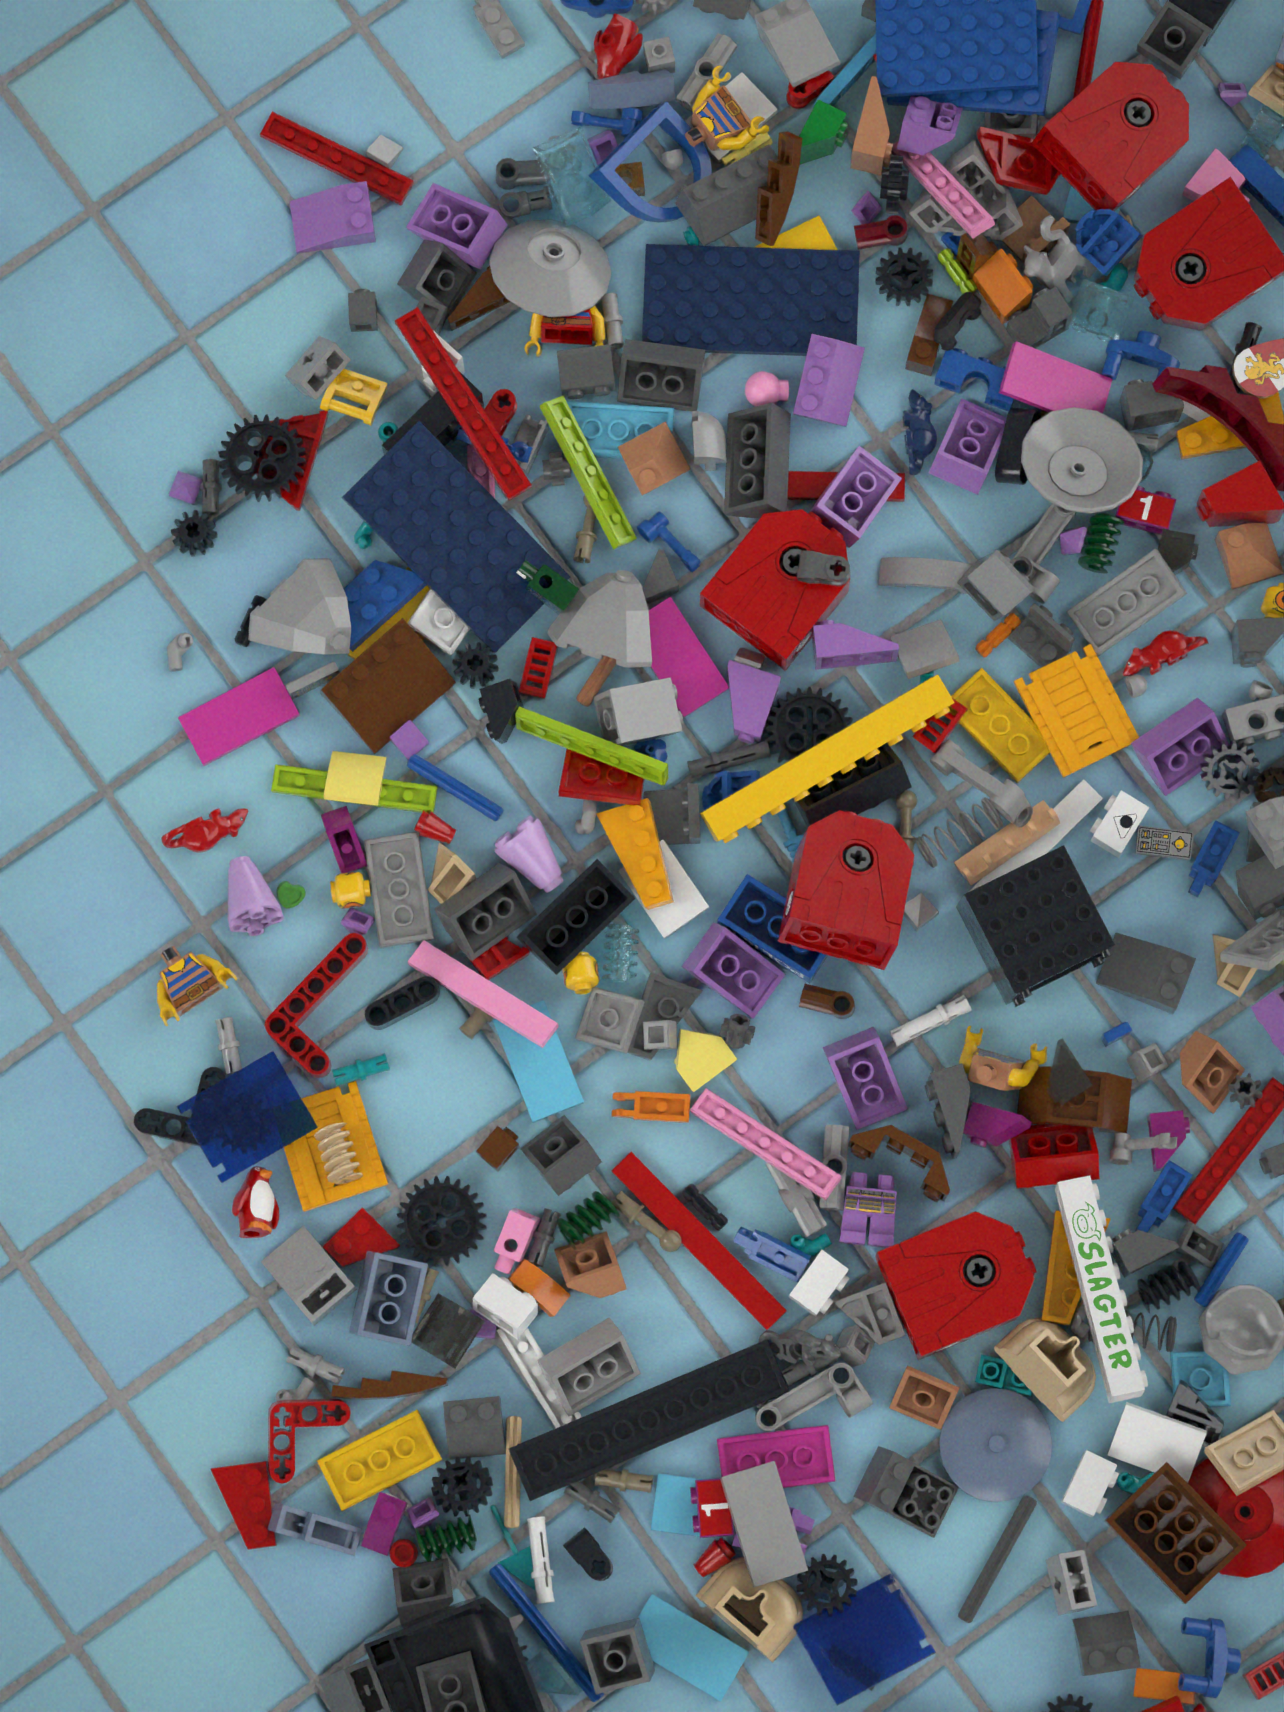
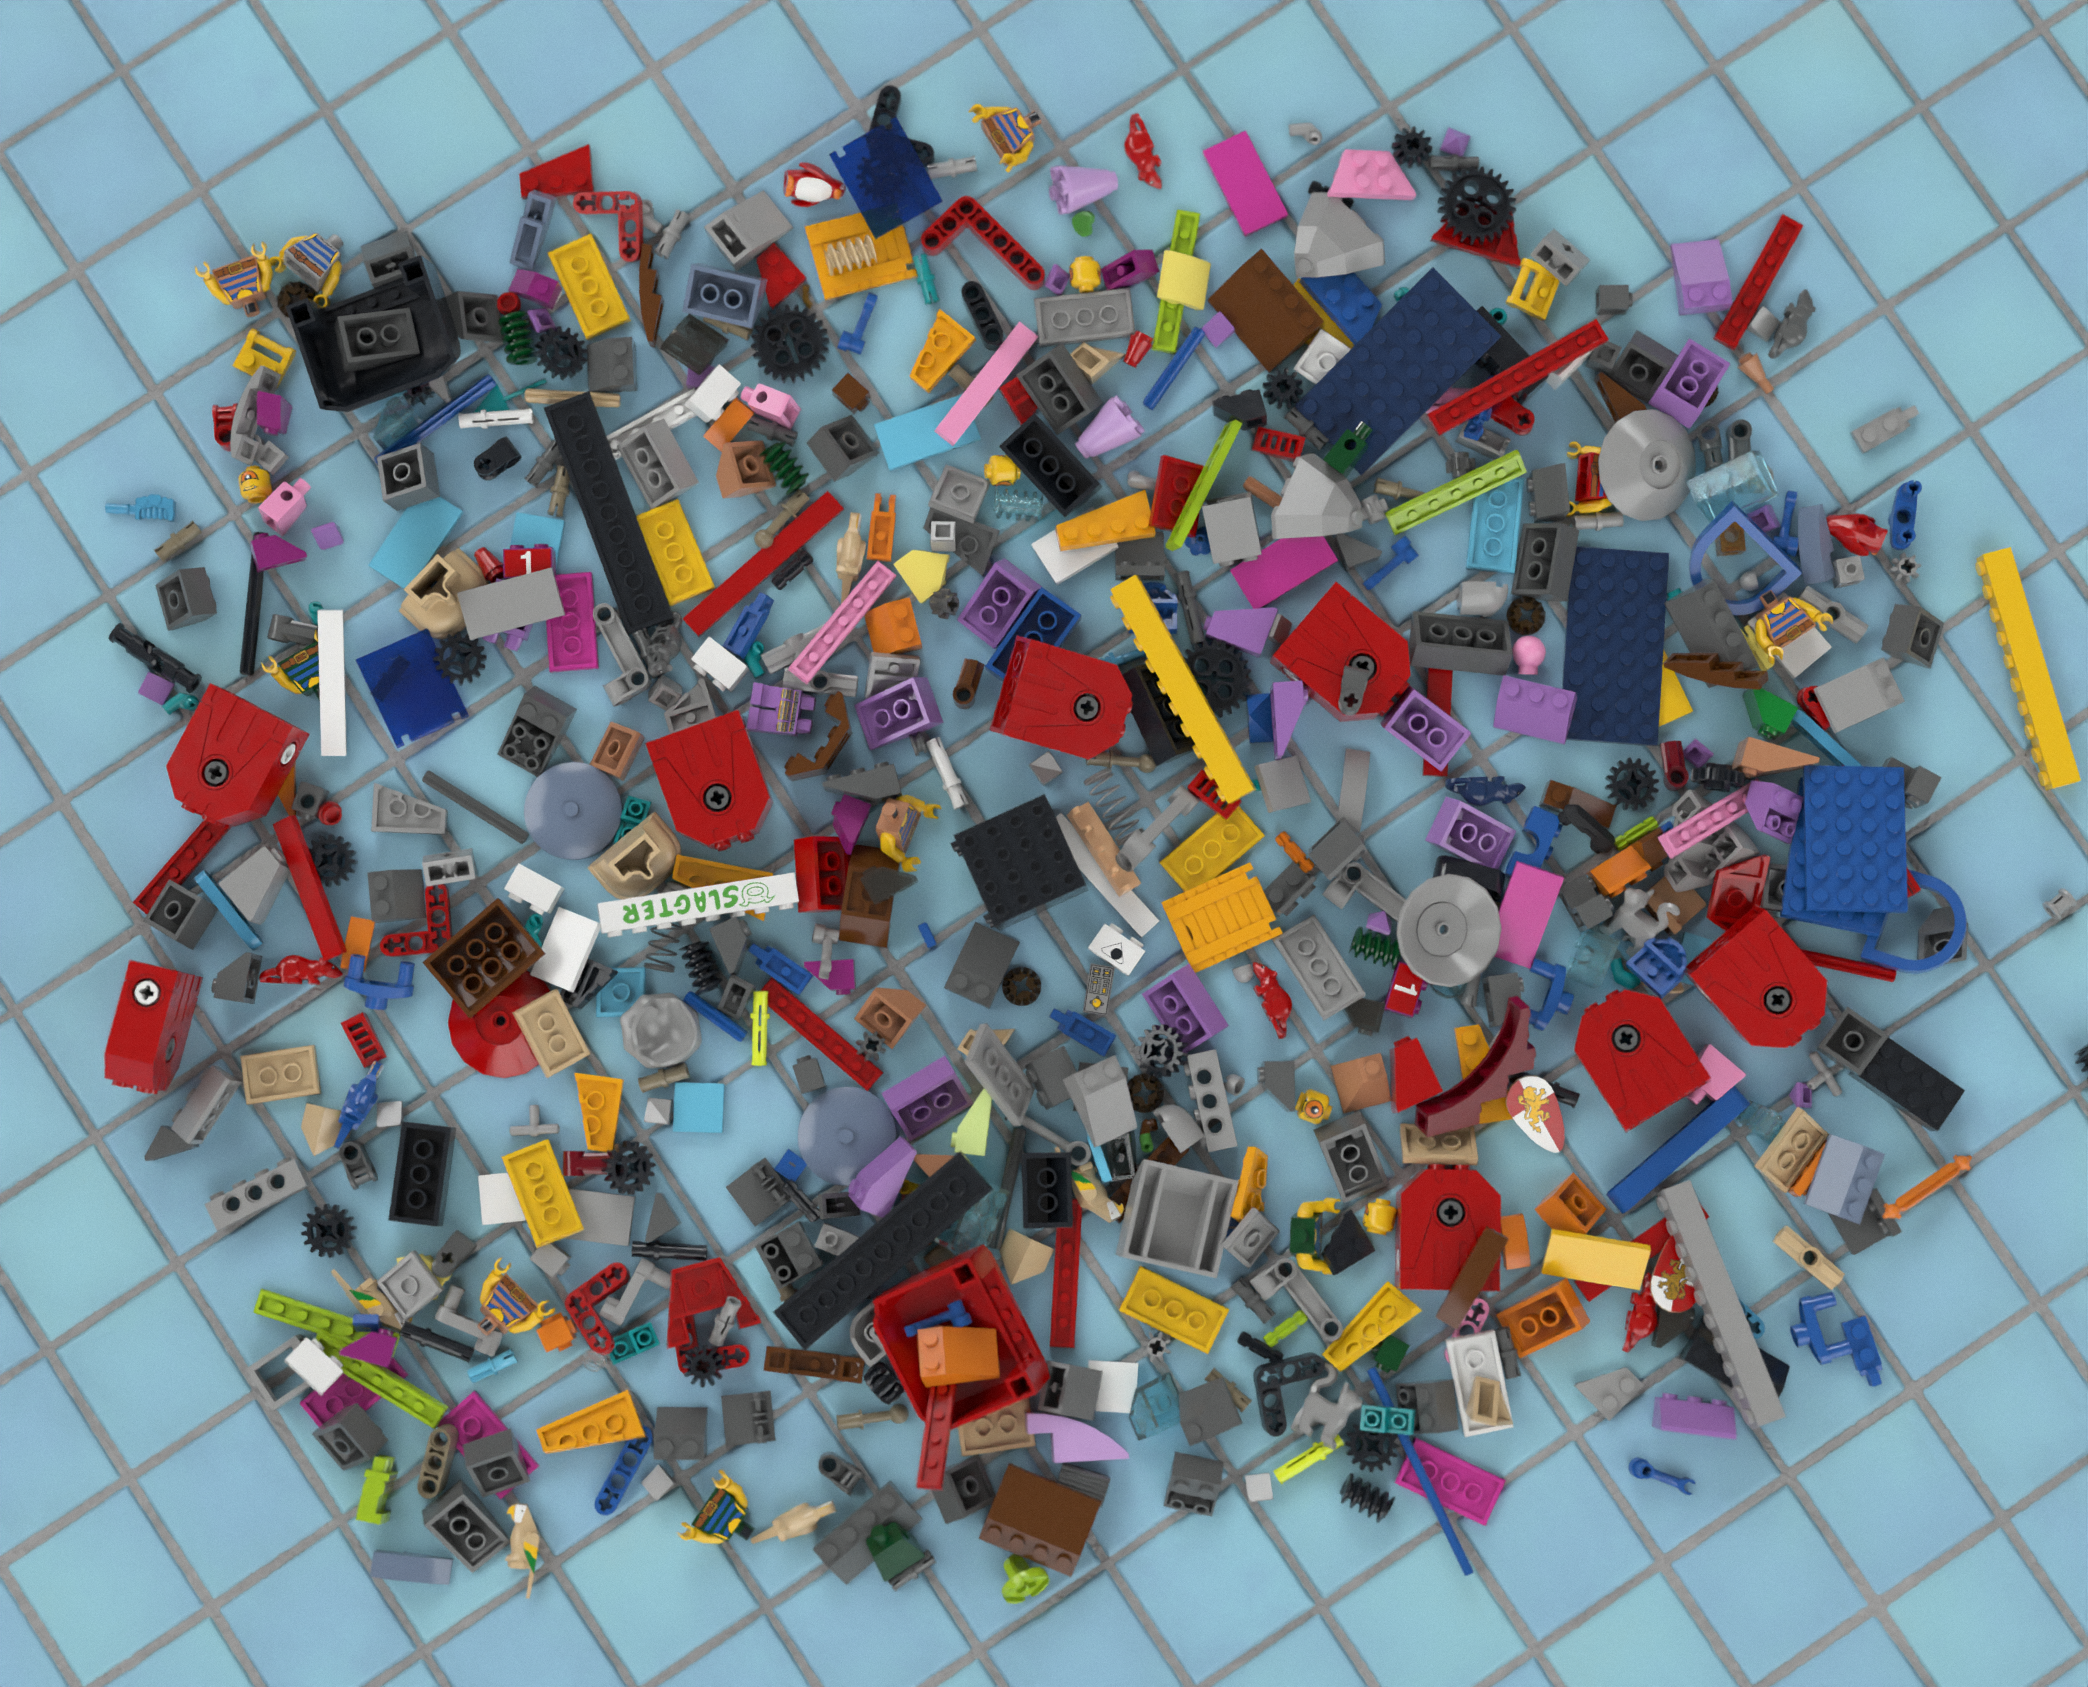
camera: 90 degrees right, 5 degrees up
light grey tile [286,662,340,700] -> none
nougat slope [618,421,690,495] -> none
light grey slope [1127,1042,1169,1082] -> none
none -> light grey wing [371,783,448,835]
none -> red beam [380,884,453,957]
none -> yellow tile [637,499,715,606]
none -> neon yellow pin [750,990,770,1066]
none -> pearl gold leg [802,285,813,309]
none -> tan animal [836,512,866,604]
none -> blue brick [837,293,878,355]
none -> orange slope [864,597,922,654]
none -> light grey wing [864,652,920,699]
none -> light orange wing [909,308,976,394]
none -> dark grey bush [909,732,927,756]
none -> dark brown gear [1002,967,1041,1006]
none -> blue slope [1246,693,1274,743]
none -> dark grey pin [1284,406,1329,451]
none -> bright pink wing [1327,149,1416,200]
none -> light grey gear [1360,495,1389,525]
none -> dark brown gear [1506,596,1546,635]
none -> nougat cone [1737,352,1774,394]
none -> dark grey animal [1768,289,1816,359]
none -> light grey piece [1807,1051,1842,1096]

